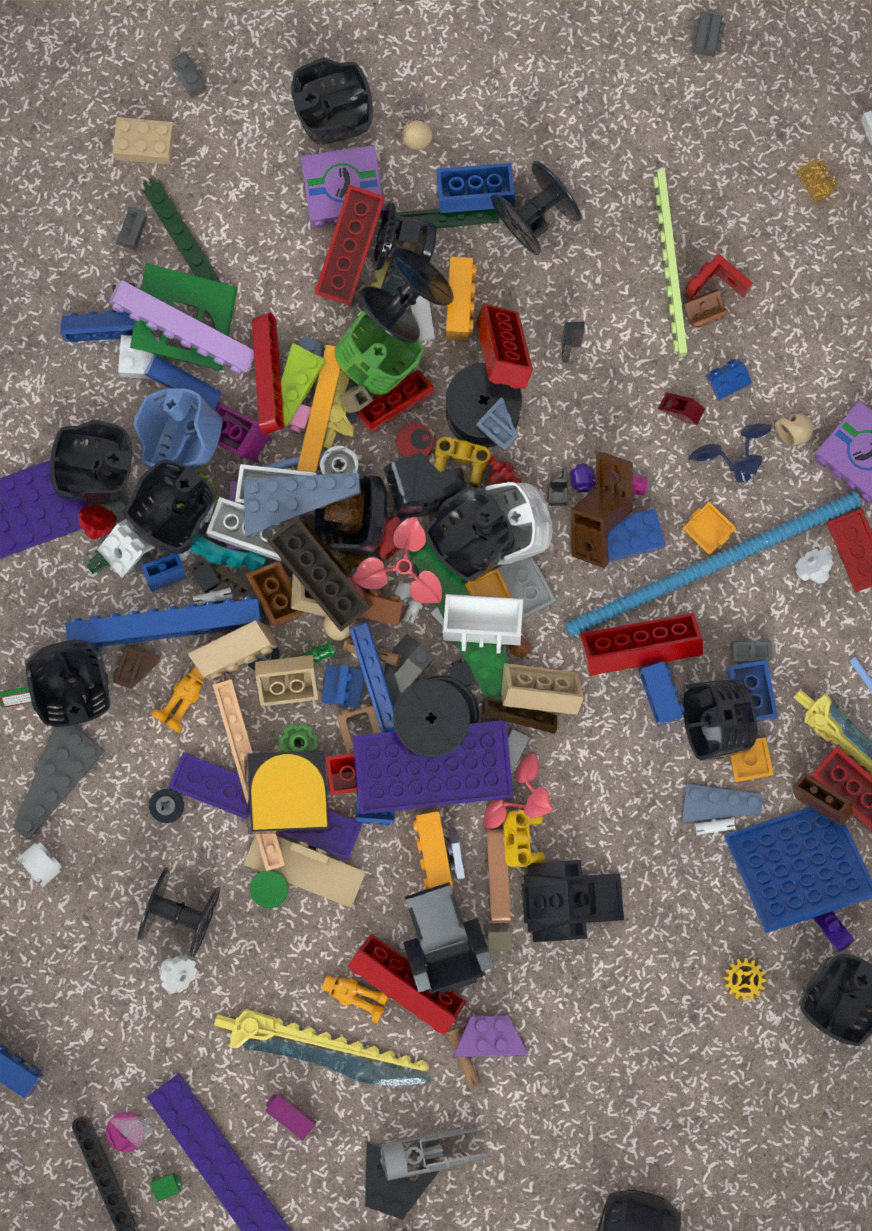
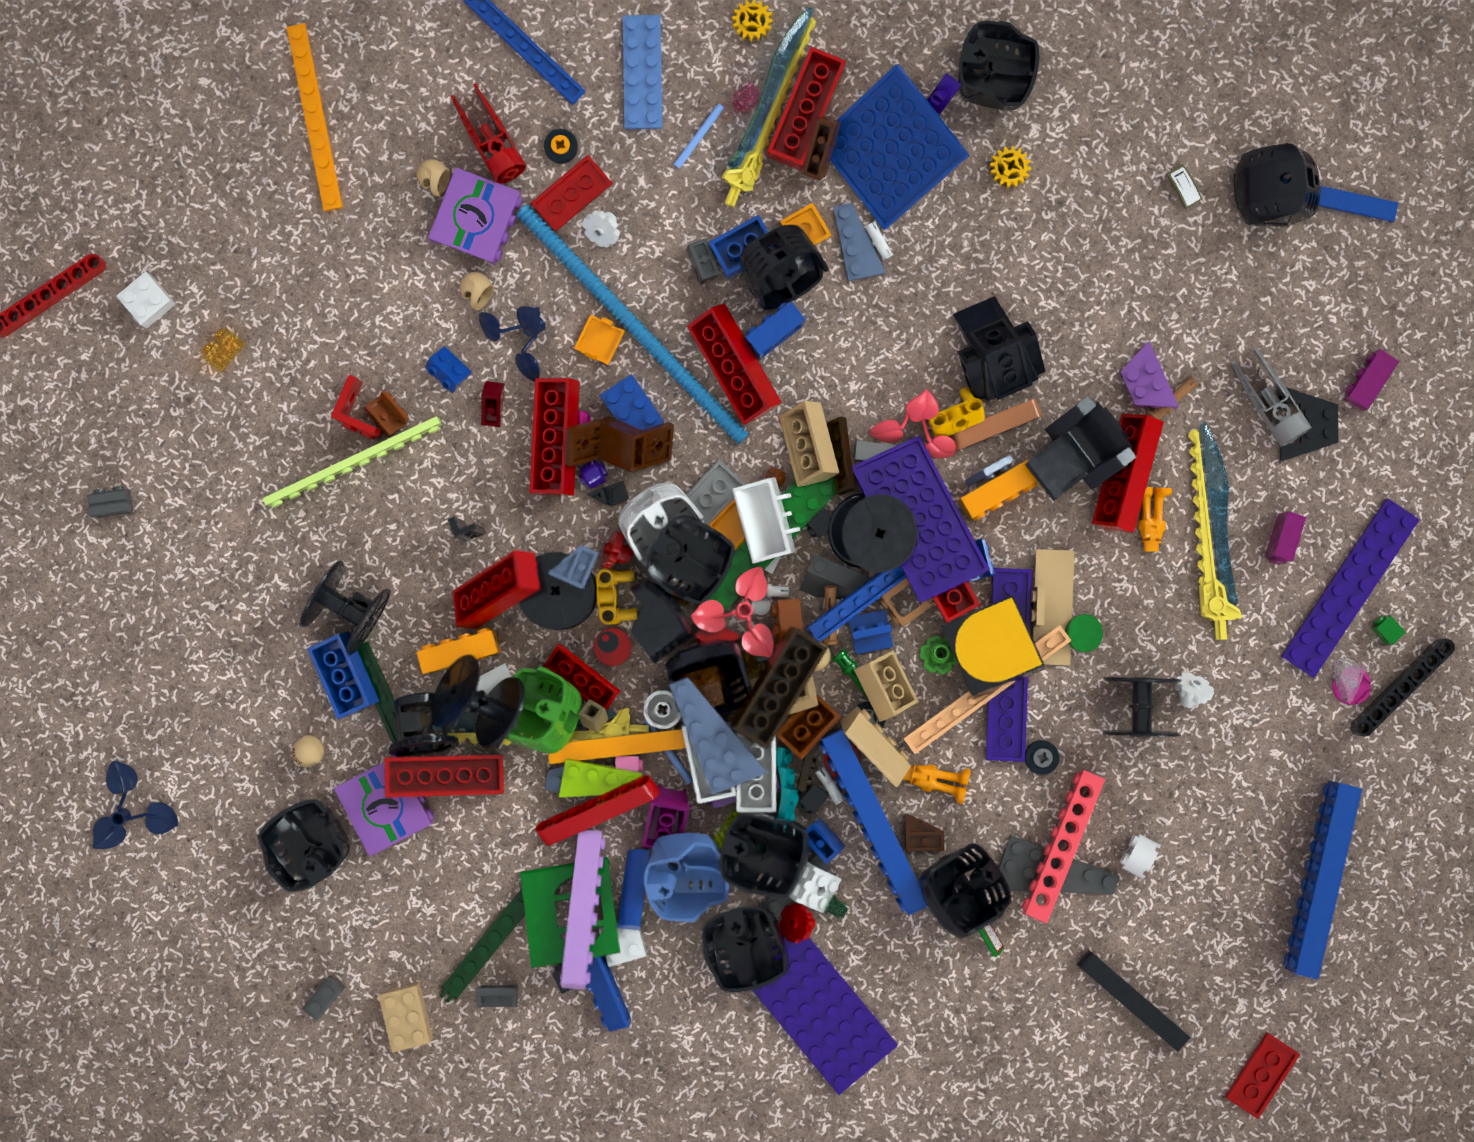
camera: 110 degrees left, 5 degrees up
dark tan brick [484,932,512,952] -> none
none -> red brick [529,378,580,496]
none -> coral brick [1021,770,1105,923]
none -> slope [1166,164,1203,209]

